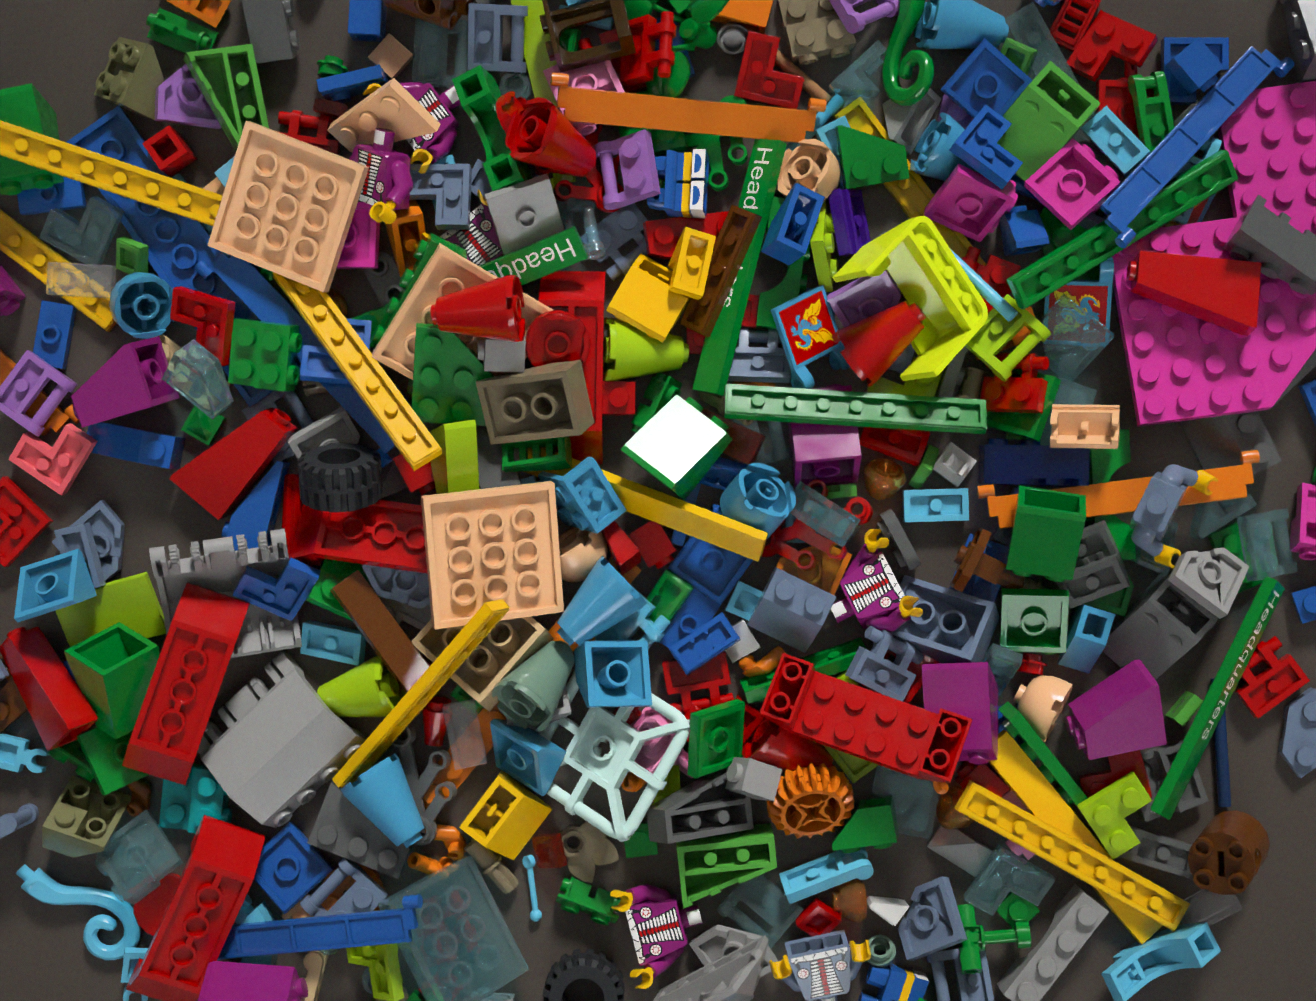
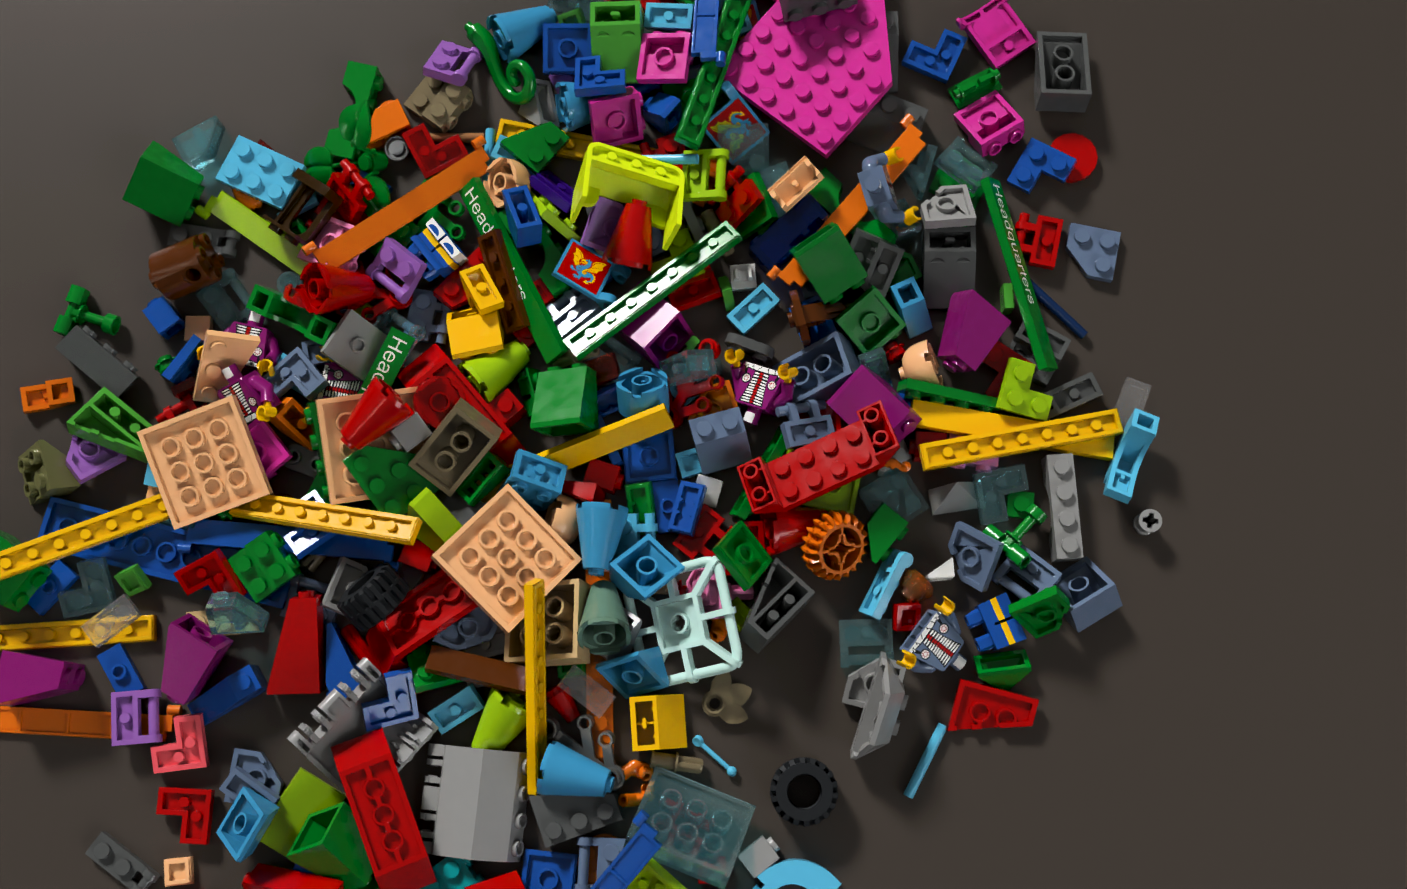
camera: 35 degrees left, 10 degrees down
dark azure cylinder [109,272,174,339] -> none
red brick [142,125,197,177] -> none
green hinge [146,8,219,54] -> none
green tile [181,402,227,446] -> none
sand blue plate [467,3,528,73] -> none
clear red tile [531,833,567,868] -> none
green hinge [555,877,621,926] -> none
torso [610,884,703,989] -> none
green plate [624,821,658,858] -> none
bright green wedge [676,823,777,909] -> none
light grey brick [725,757,782,801] -> none
orange arm [738,646,786,677] -> none
clear light blue slope [827,40,887,97] -> none
clear orange cone [863,458,907,500] -> none
sand green plate [867,935,896,967] -> none
clear orange cone [936,786,975,829] -> none
red slope [1126,251,1261,336] -> none
reddish brown cylinder [1188,810,1270,895] -> none

